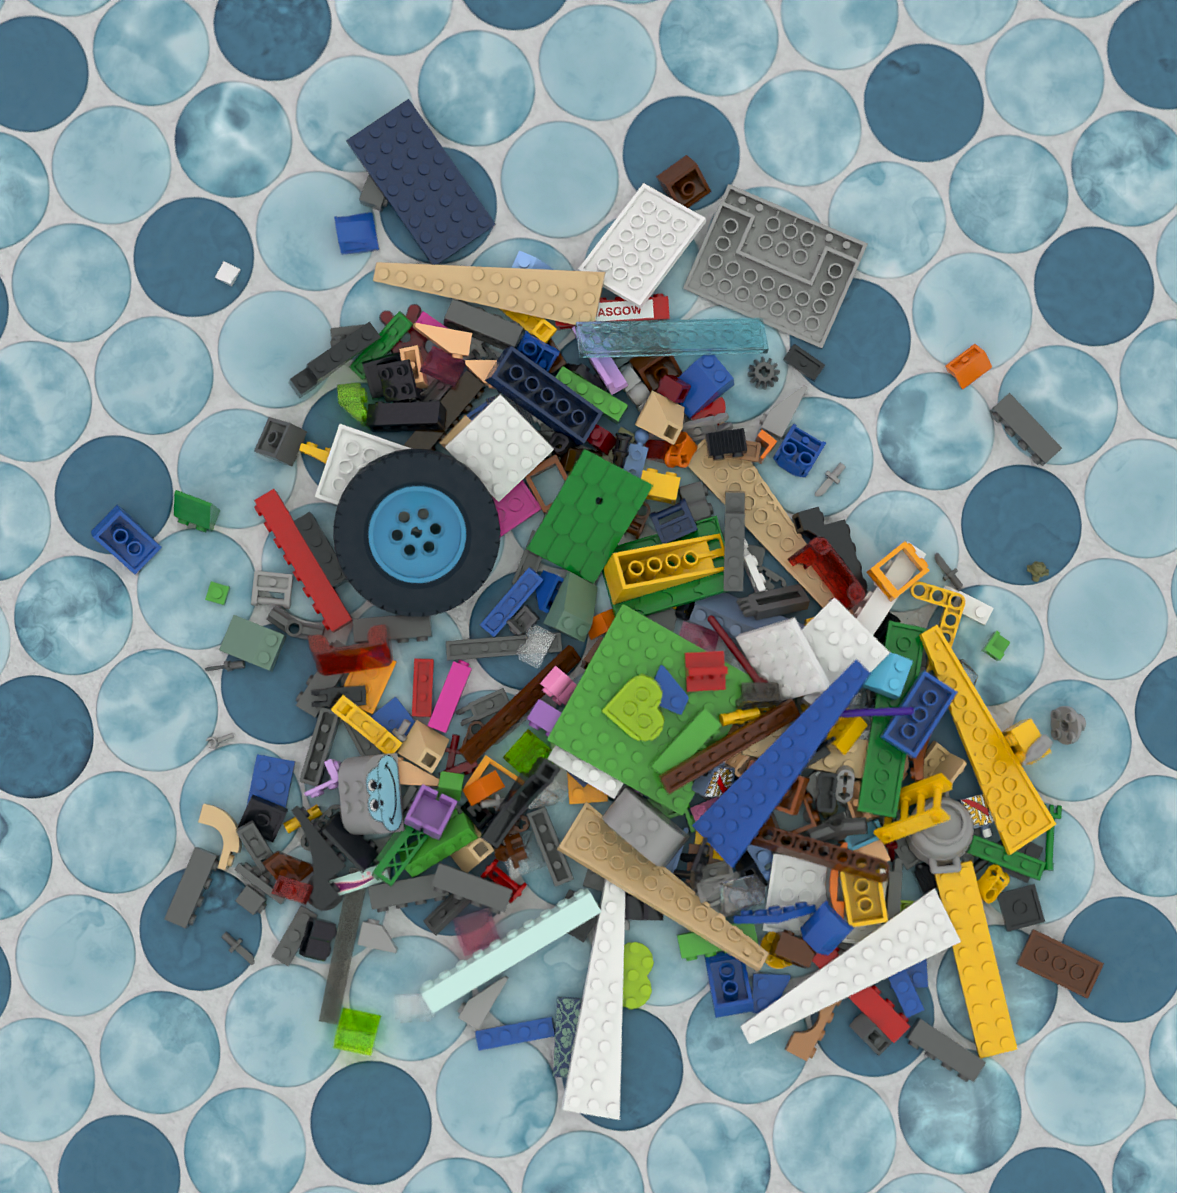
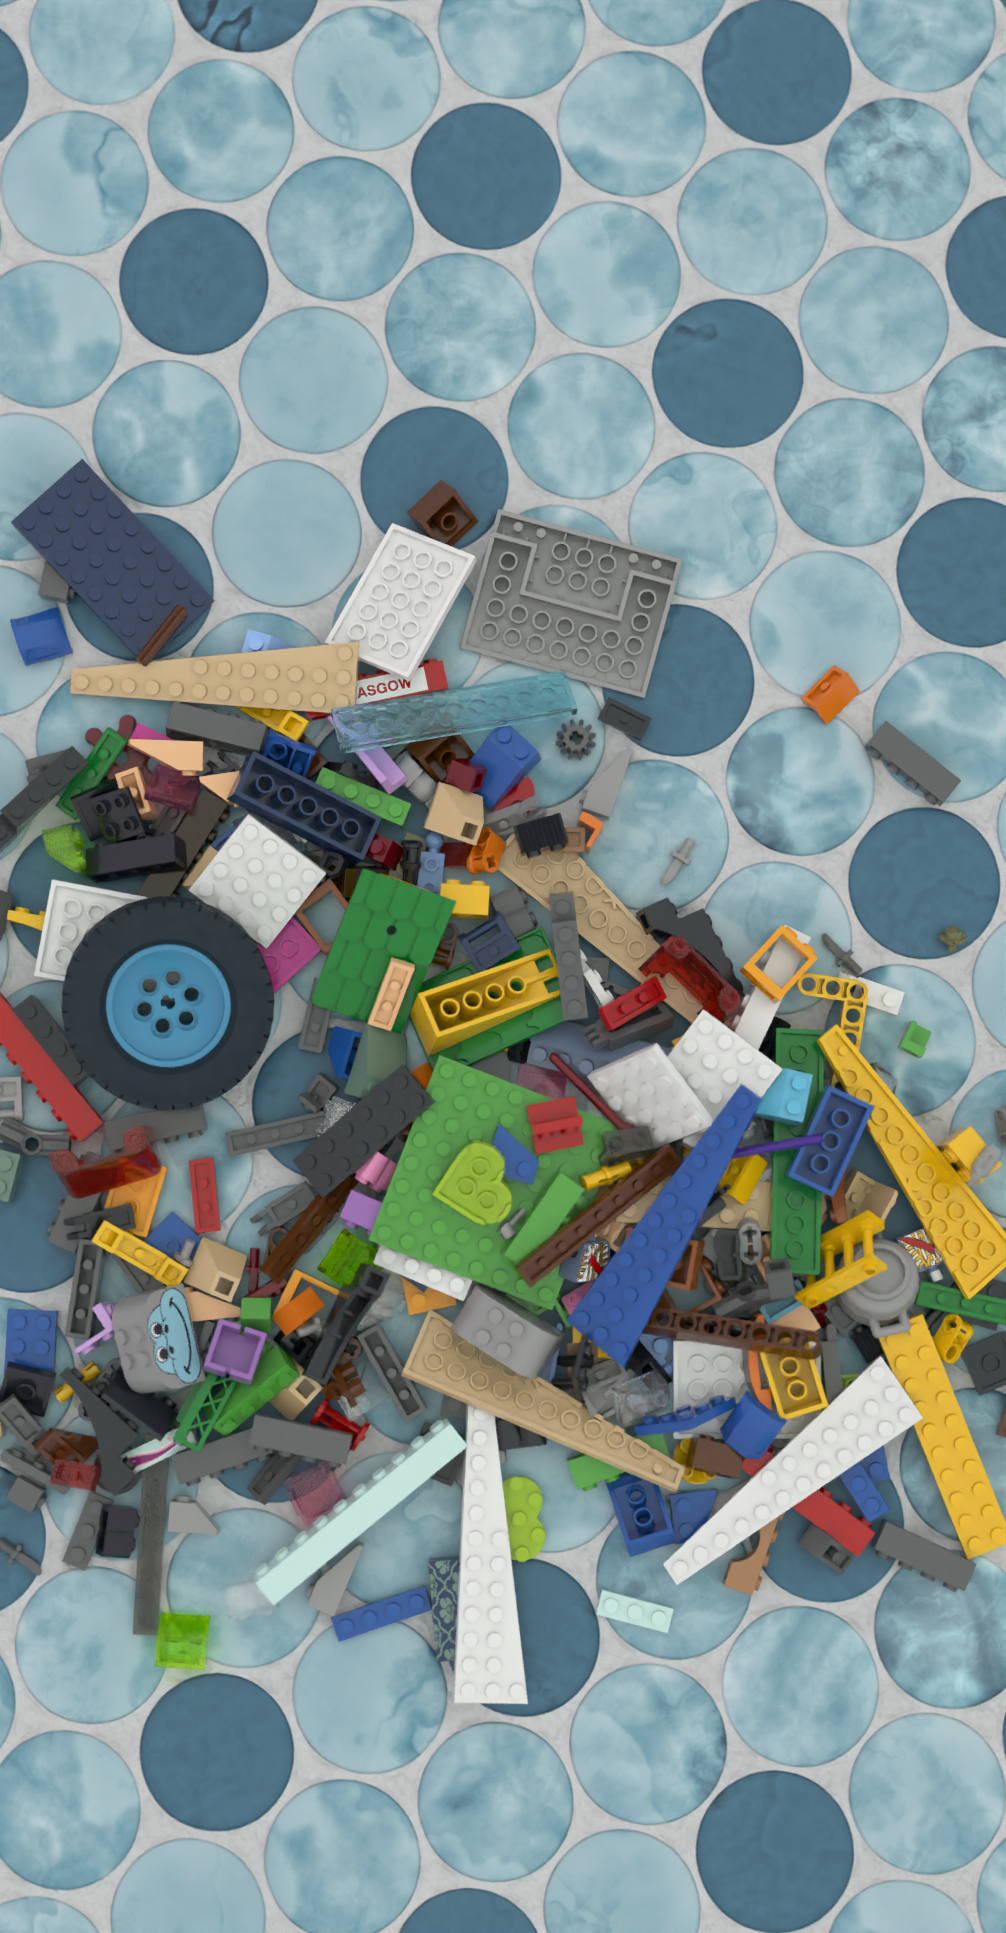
camera: 10 degrees left, 0 degrees up
dark pink brick [428,660,472,734] -> none
blue plate [480,566,544,637] -> none
blue slope [773,424,826,477] -> none
none -> reddish brown axle [136,604,188,666]
none -> black plate [292,1064,435,1198]
none -> light nougat plate [368,957,415,1031]
none -> light grey hand [499,1207,527,1239]
none -> light aqua plate [596,1589,674,1633]
none -> red plate [597,976,667,1031]
none -> dark grey brick [763,1257,796,1300]

